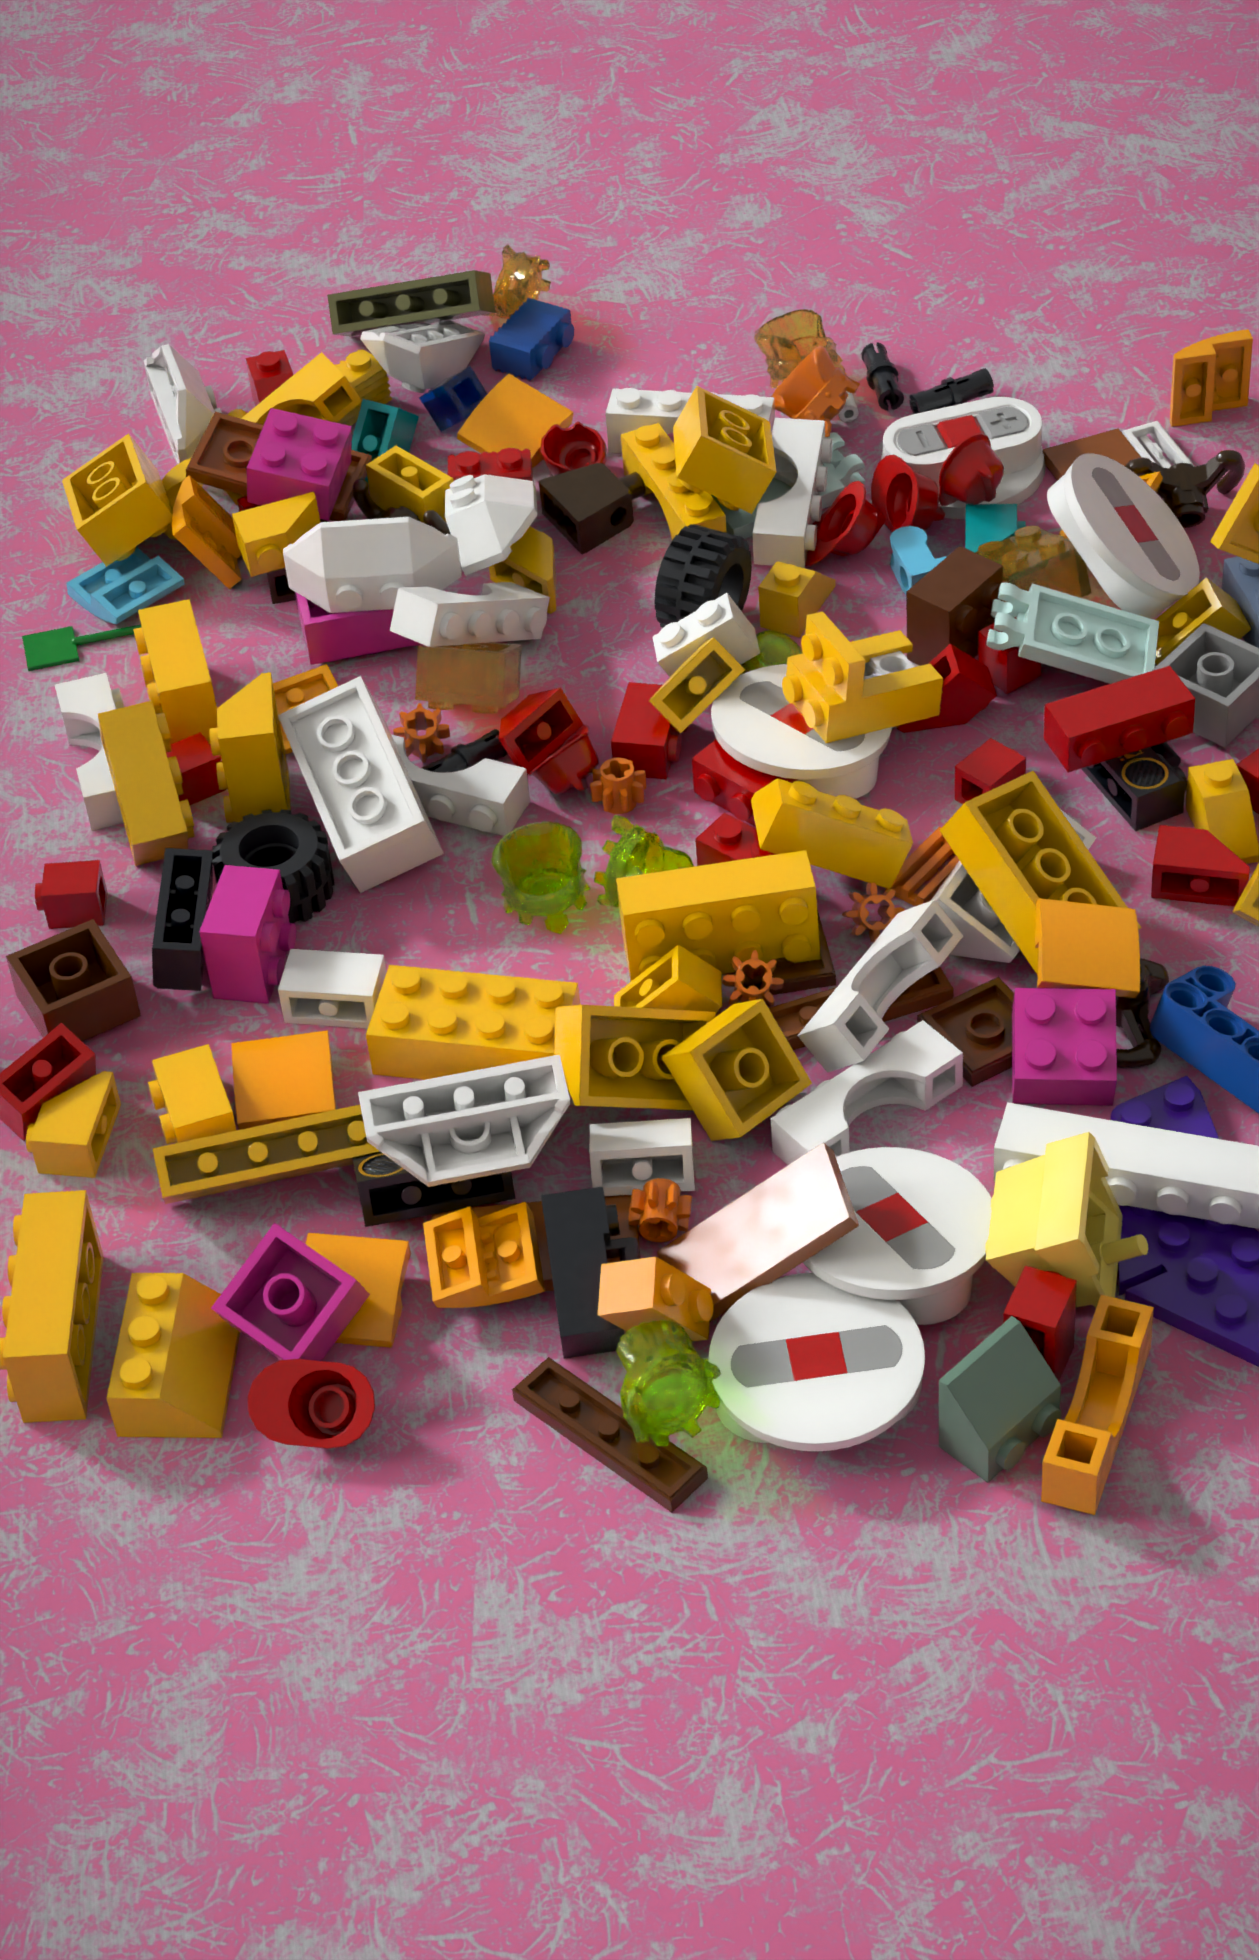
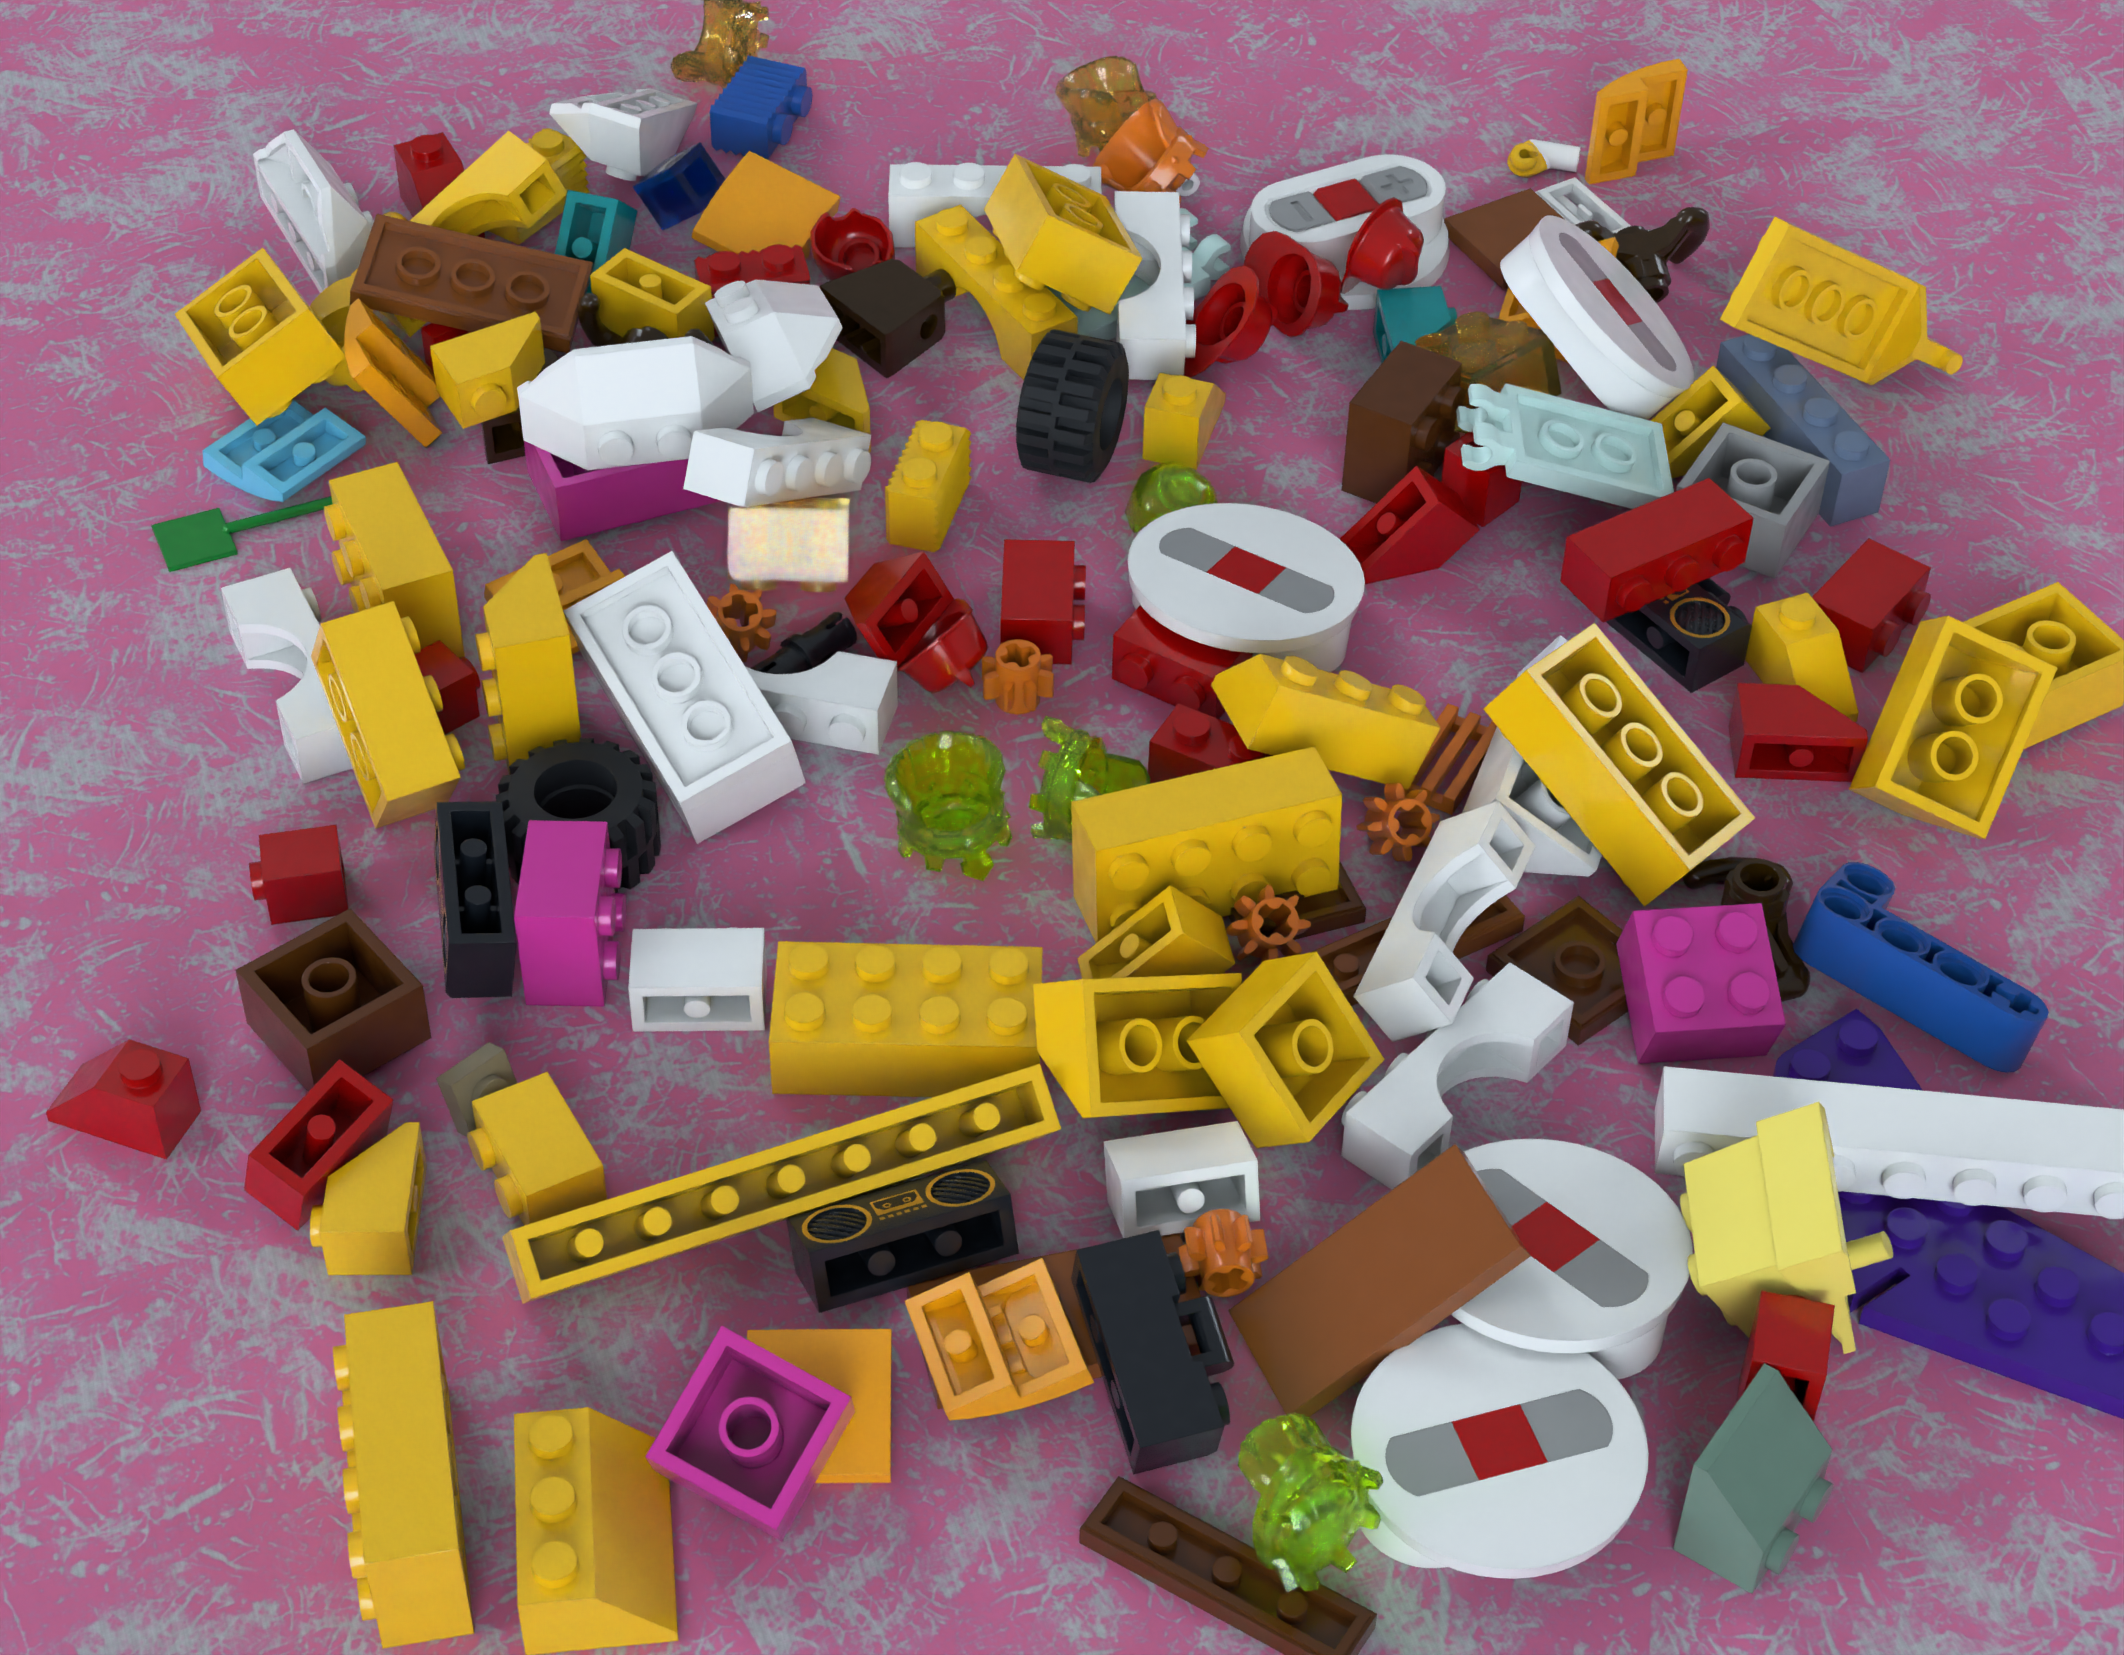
camera: 15 degrees left, 0 degrees up
light orange slope [231,1030,336,1130] -> none
dark pink brick [247,408,352,521] -> none
red piece [247,1359,375,1449] -> none
olive brick [327,270,496,337] -> none
white wedge [358,1055,570,1187] -> none
light orange brick [598,1256,713,1346] -> none
yellow slope [649,637,745,733] -> none
white brick [653,593,760,677] -> none
yellow brick [782,611,943,743] -> none
black pin [861,342,904,411] -> none
medium azure leg [890,526,947,595] -> none
black pin [909,368,994,414] -> none
red brick [955,738,1026,804] -> none
light orange slope [1035,898,1140,998] -> none
light orange arch [1041,1295,1154,1515] -> none
none -> dark tan plate [436,1042,517,1137]
none -> yellow brick [885,420,972,552]
none -> arm [1507,139,1581,178]

